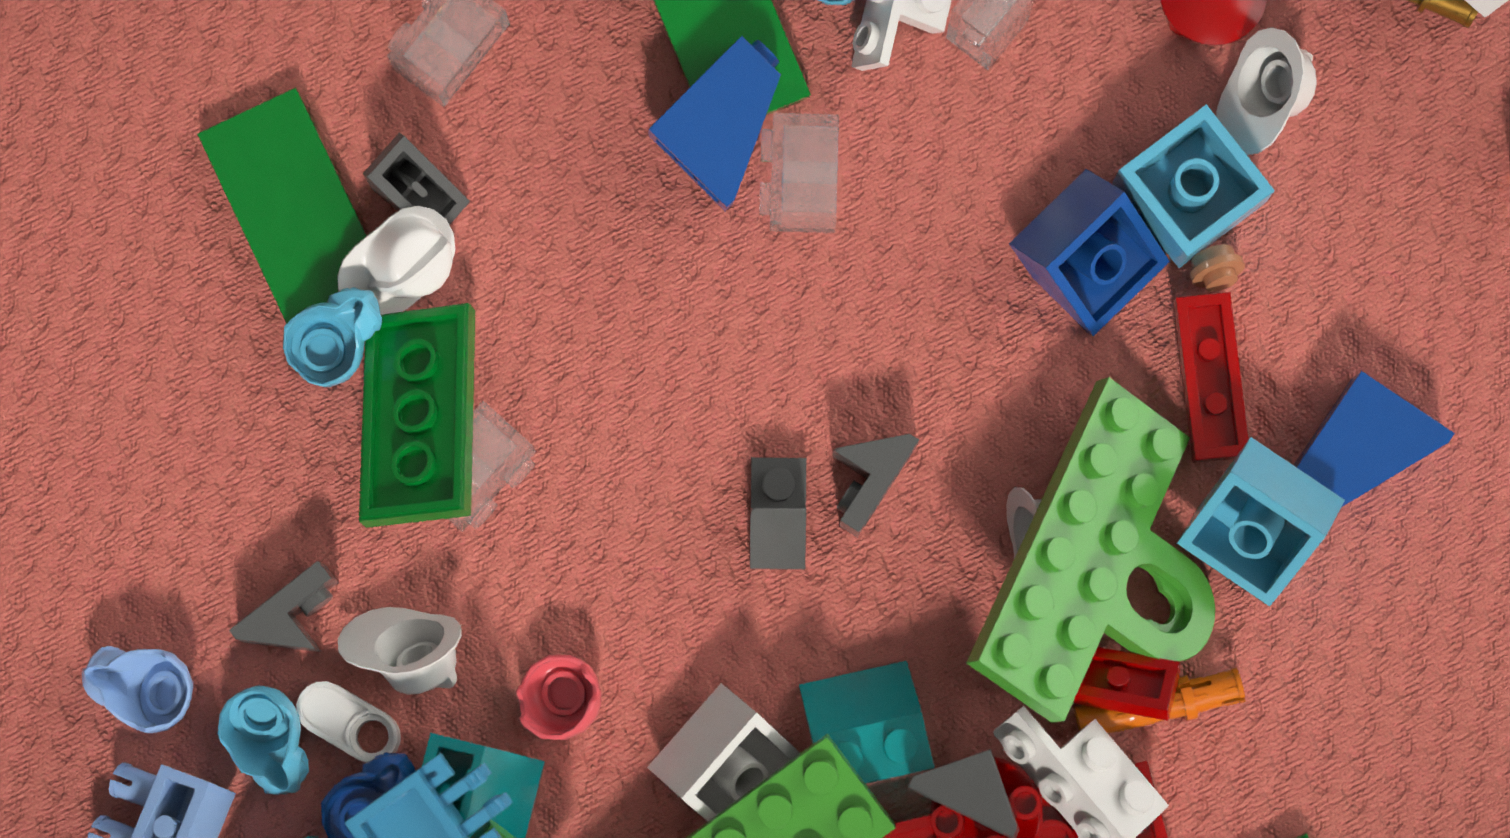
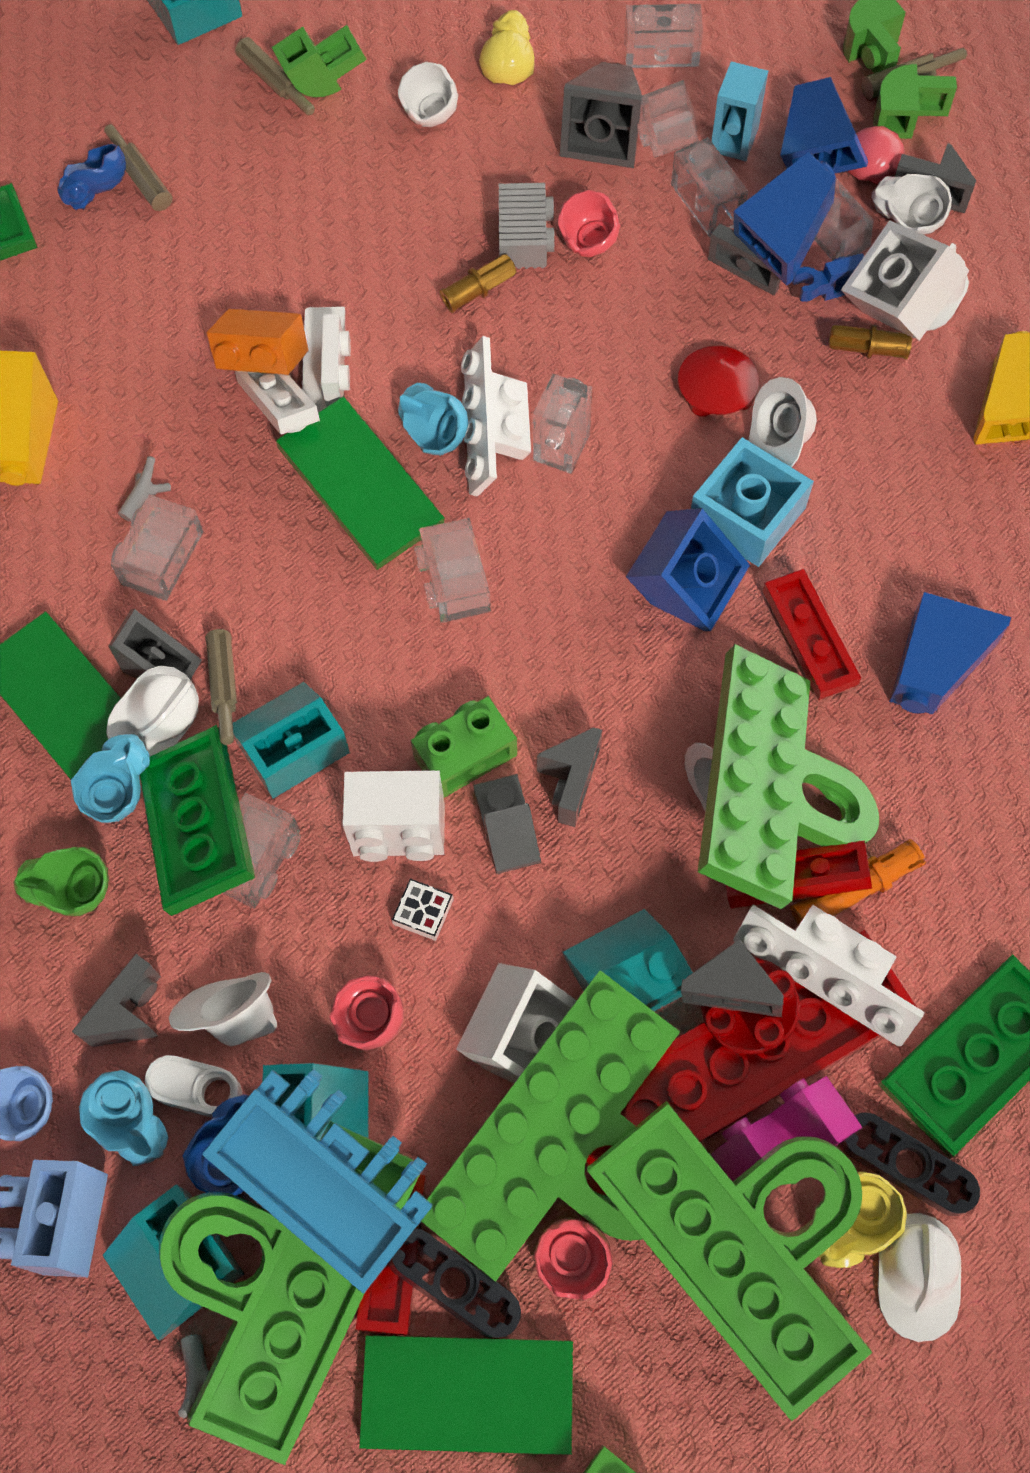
camera: 15 degrees left, 15 degrees down
blue slope [648,36,781,212] -> none
medium azure brick [1177,437,1345,607] -> none
nougat plate [1190,244,1245,292] -> none
none -> bright green hair [13,847,109,916]
none -> dark tan axle [205,629,237,745]
none -> teal slope [233,682,350,799]
none -> white brick [343,771,445,862]
none -> tile [392,878,454,941]
none -> bright green brick [411,696,518,798]

